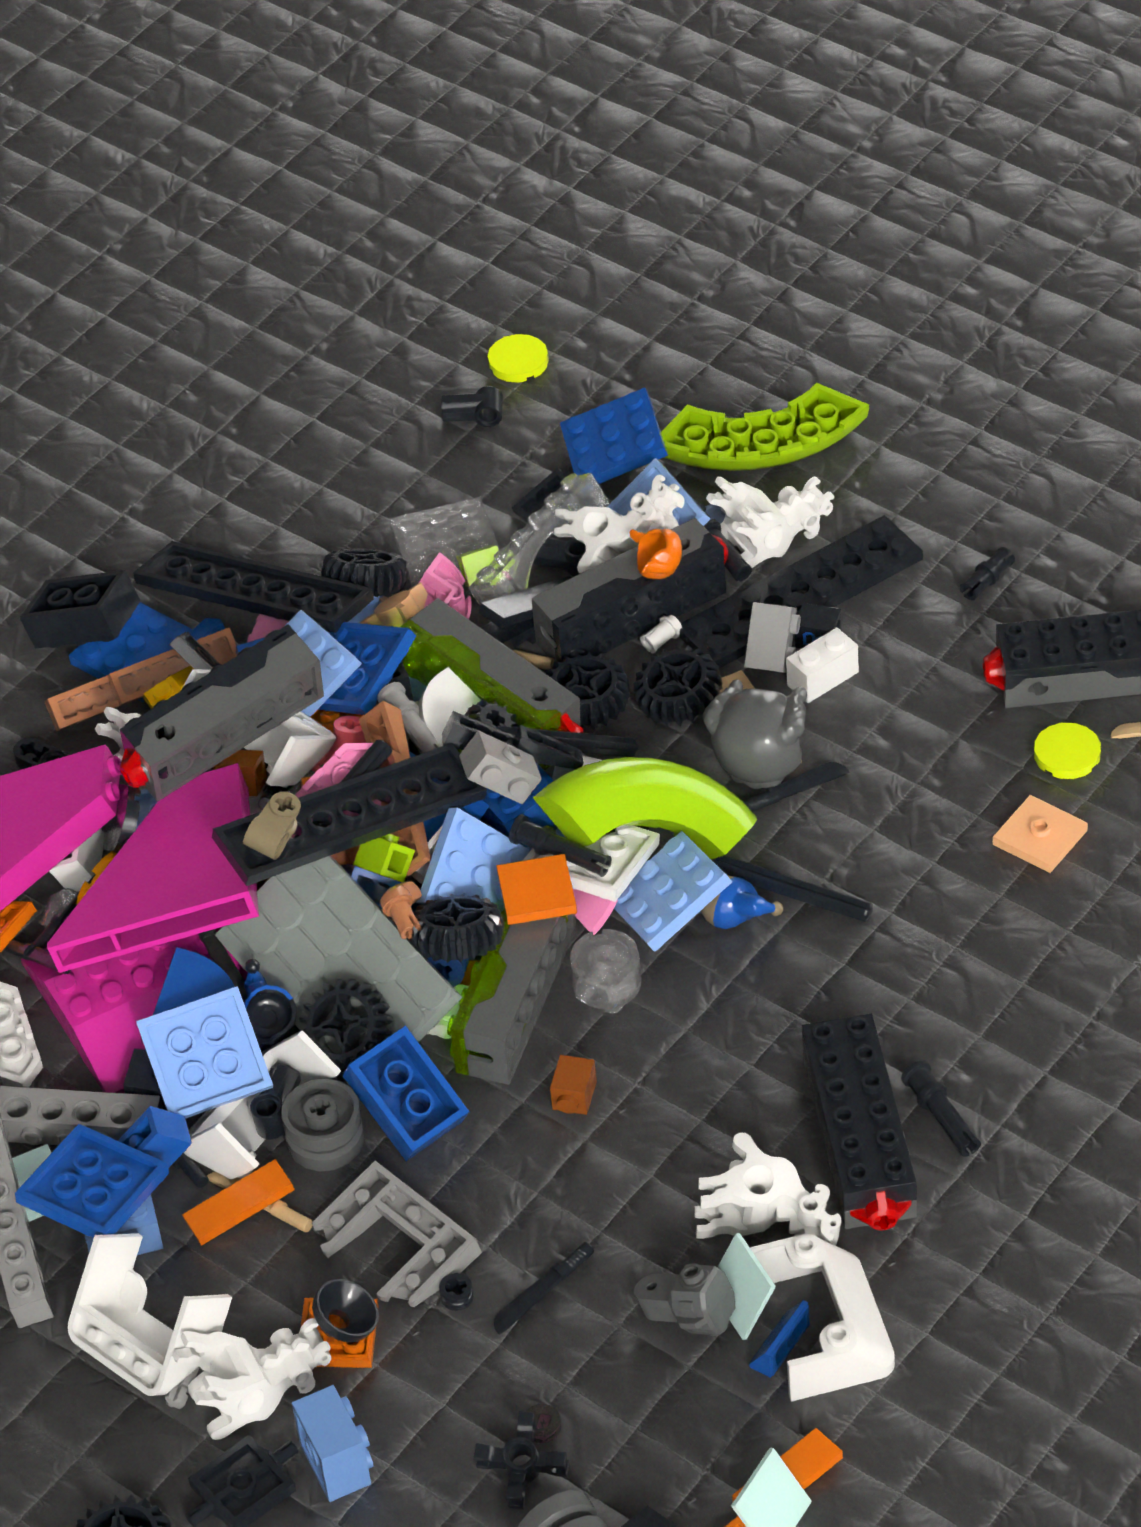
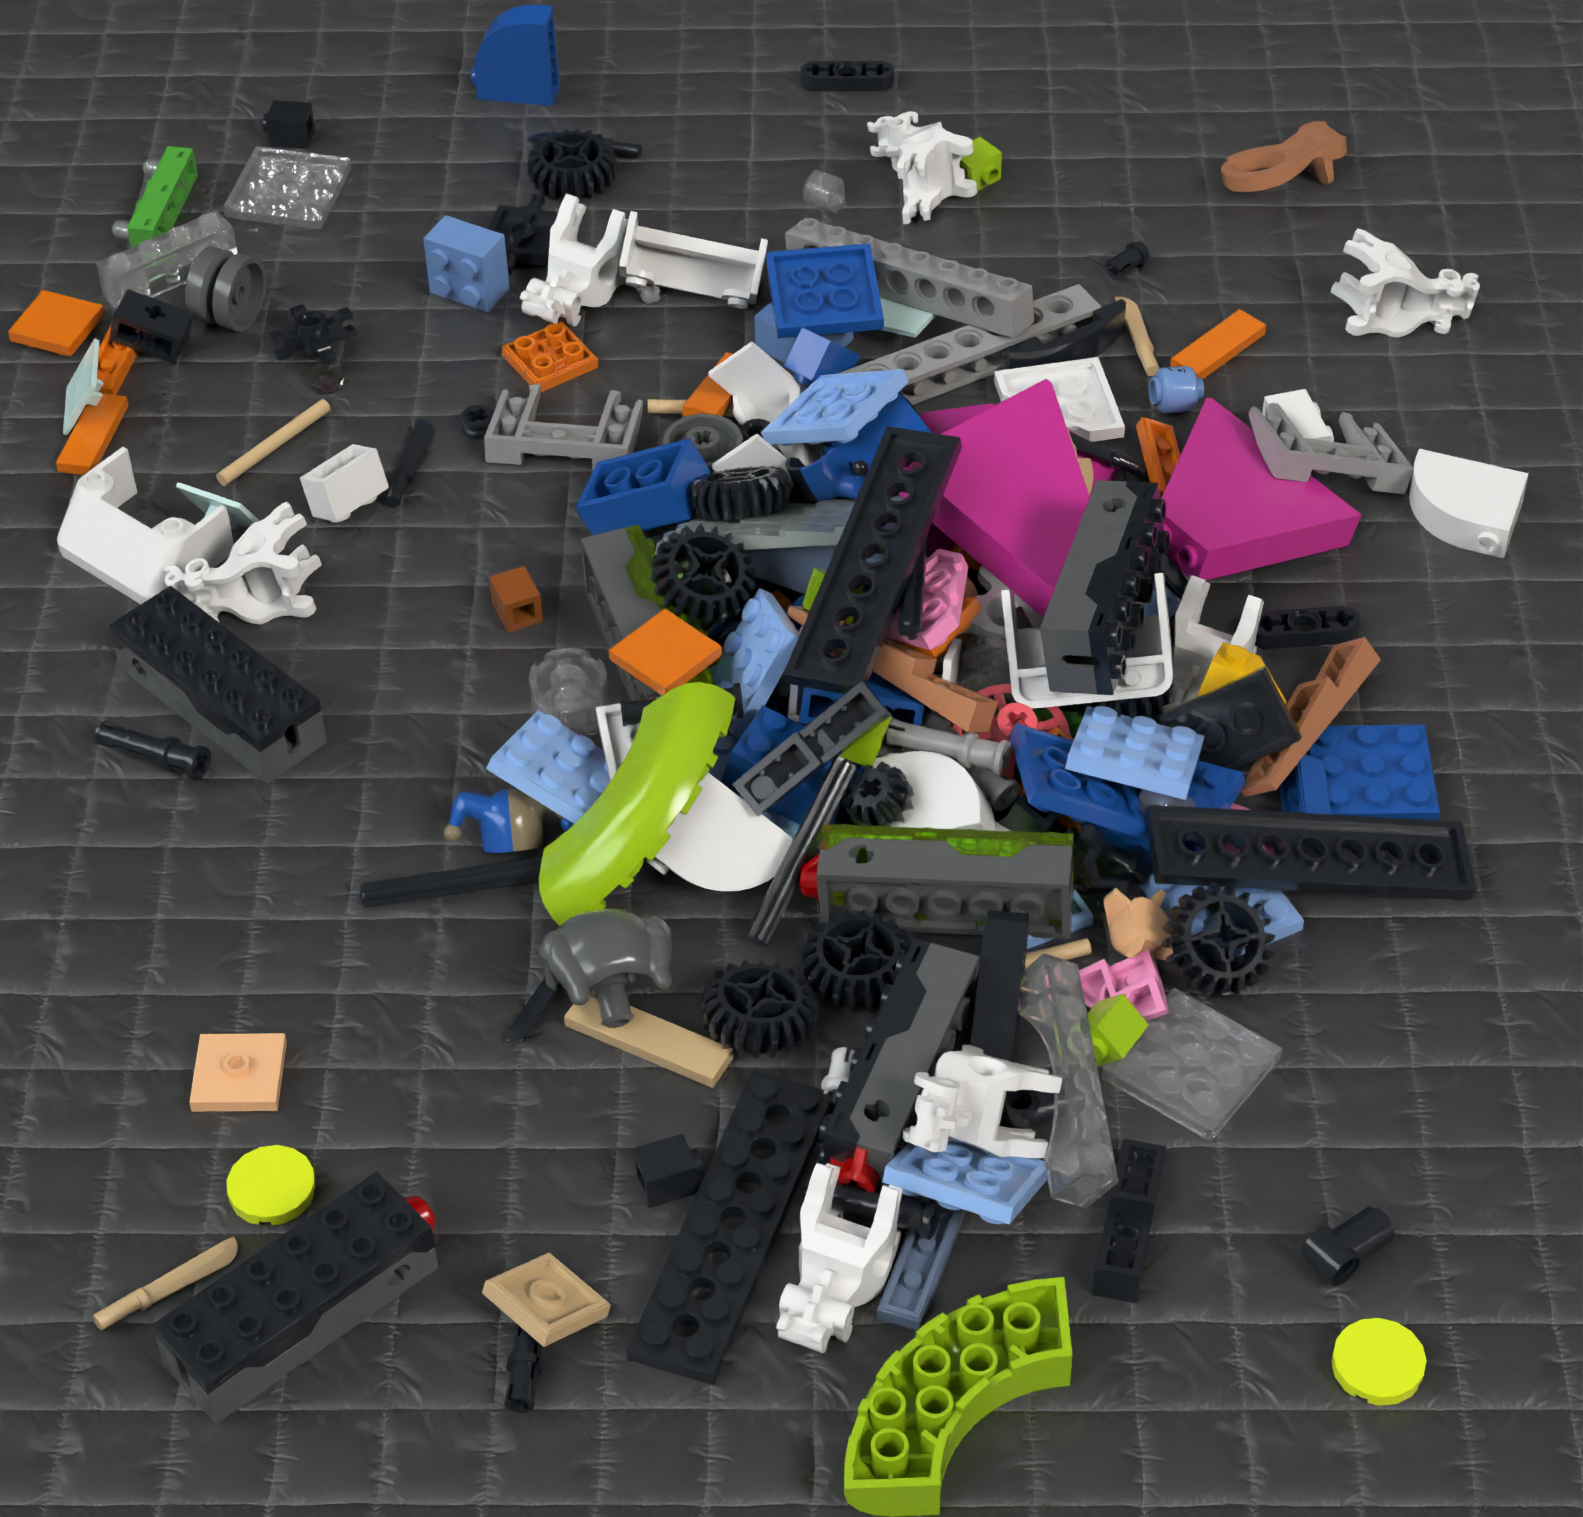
camera: 140 degrees right, 0 degrees up
black brick [20,570,141,649] -> none
dark tan piece [243,792,301,860] -> none
black piece [312,1279,379,1342] -> none
nougat arm [380,881,422,940] -> none
light grey brick [459,730,542,804] -> none
blue plate [560,388,668,491] -> none
orange hair [629,528,682,580] -> none
dark grey piece [634,1264,736,1336] -> none
light grey brick [744,602,801,673] -> none
blue slope [749,1300,810,1378] -> none
white brick [786,627,859,703] -> none
none -> tan bar [216,399,331,486]
none -> white brick [300,444,389,522]
none -> tan tile [482,1253,611,1347]

